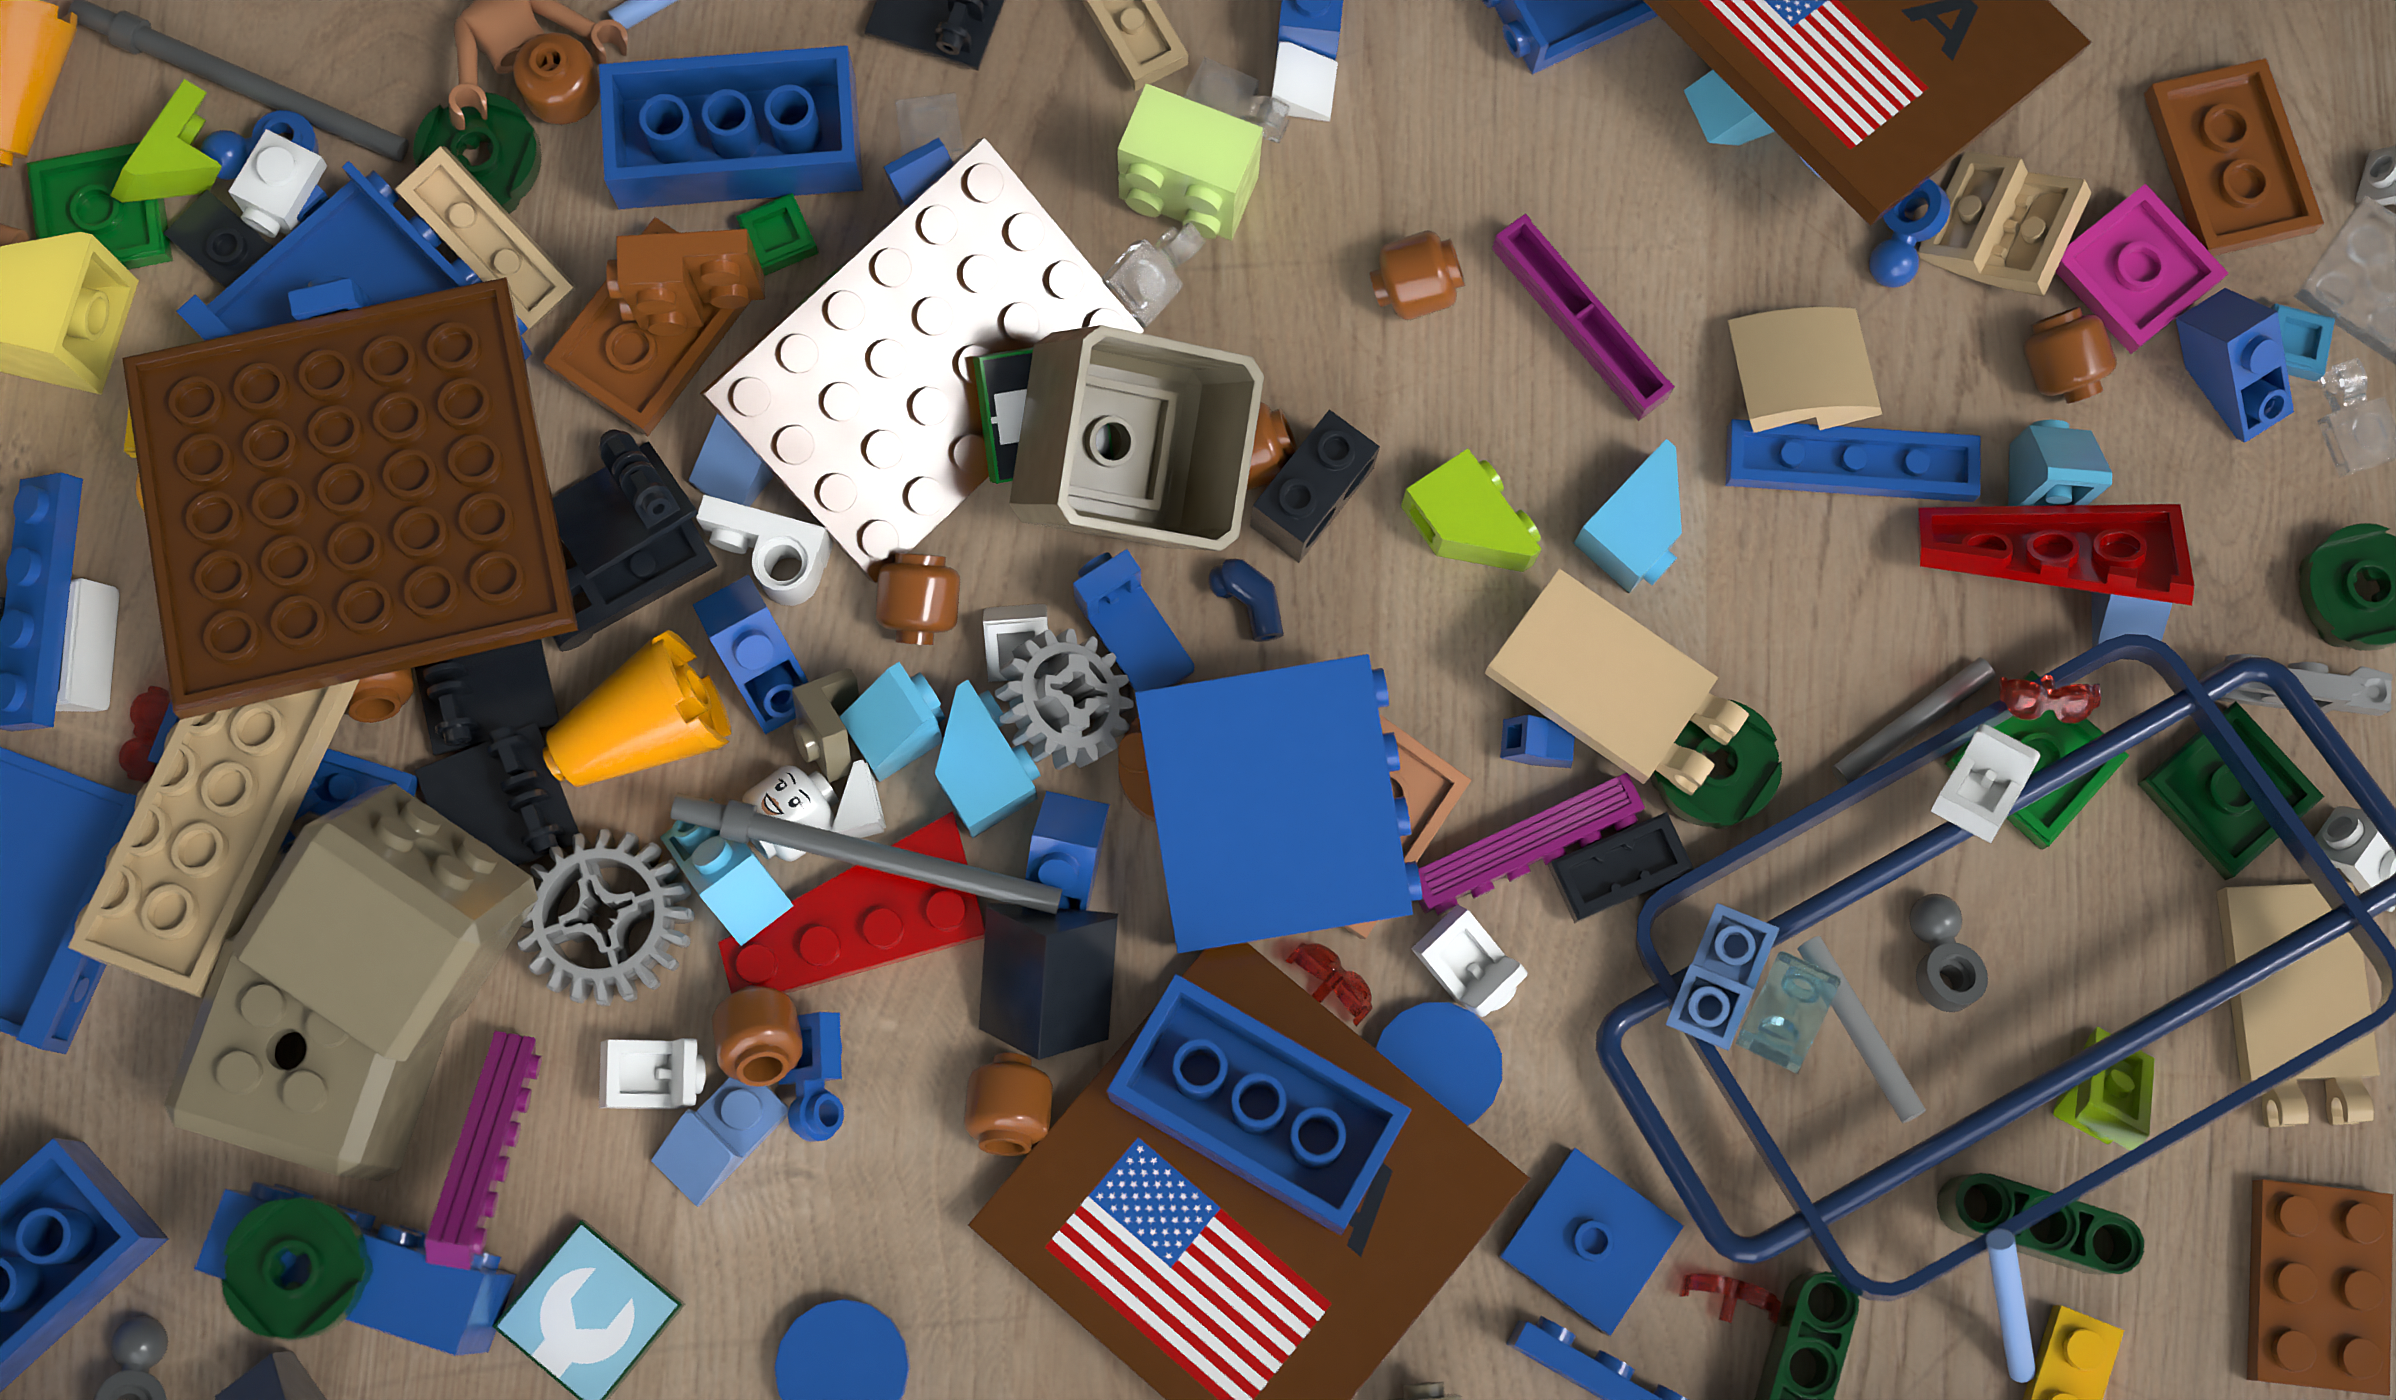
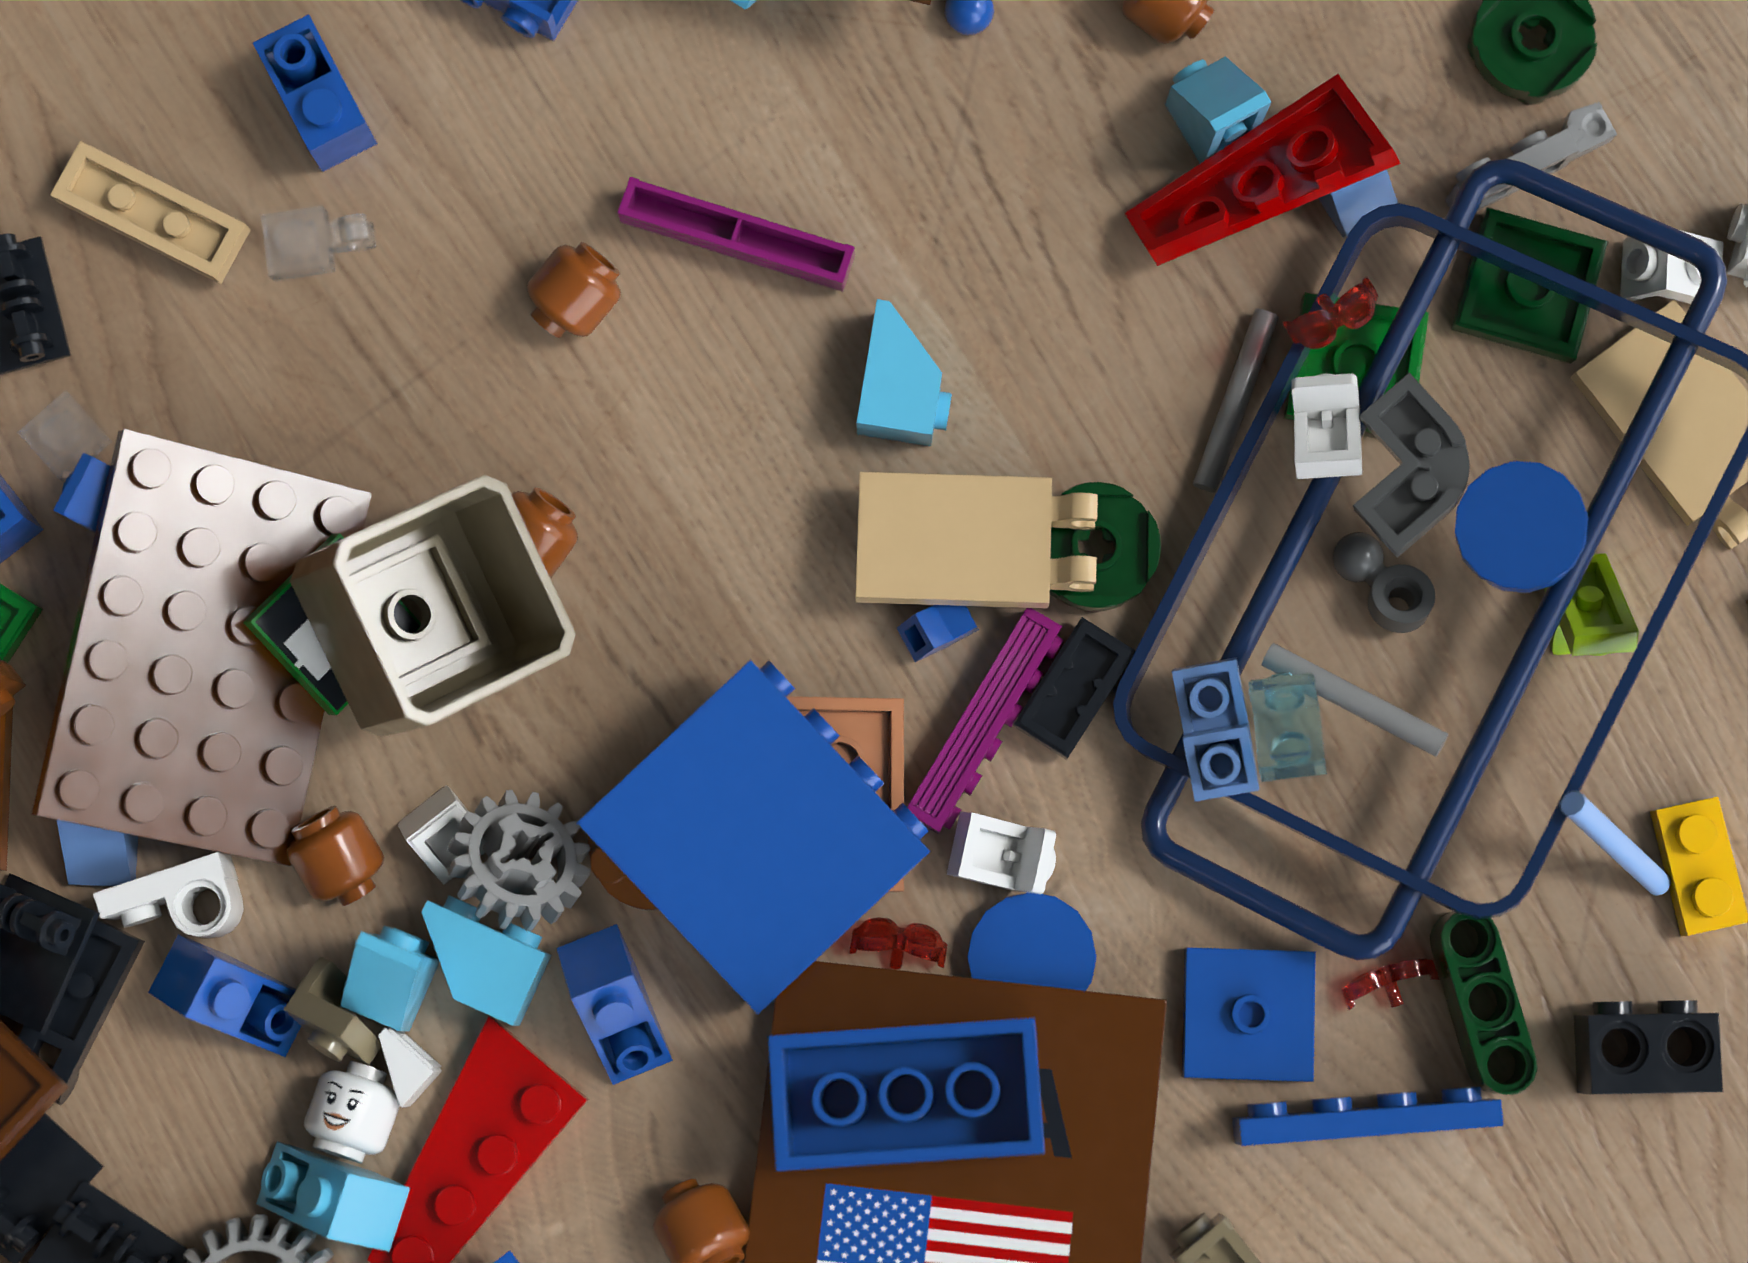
camera: 30 degrees left, 5 degrees up
light orange cone [542,630,731,787] -> none
dark grey bar [671,793,1063,914] -> none
black slope [979,902,1118,1060] -> none
blue bracket [1073,549,1195,692] -> none
clear plate [1102,222,1205,328] -> none
yellowish green piece [1118,83,1263,241] -> none
dark blue arm [1208,558,1284,642] -> none
black brick [1250,409,1380,563] -> none
white slope [1270,41,1338,121] -> none
lime slope [1401,448,1542,572] -> none
blue plate [1725,419,1981,502] -> none
tan slope [1728,307,1882,433] -> none
dark green beam [1937,1173,2144,1275] -> none
none -> dark grey plate [1353,373,1469,558]
none -> blue tile [1455,461,1588,593]

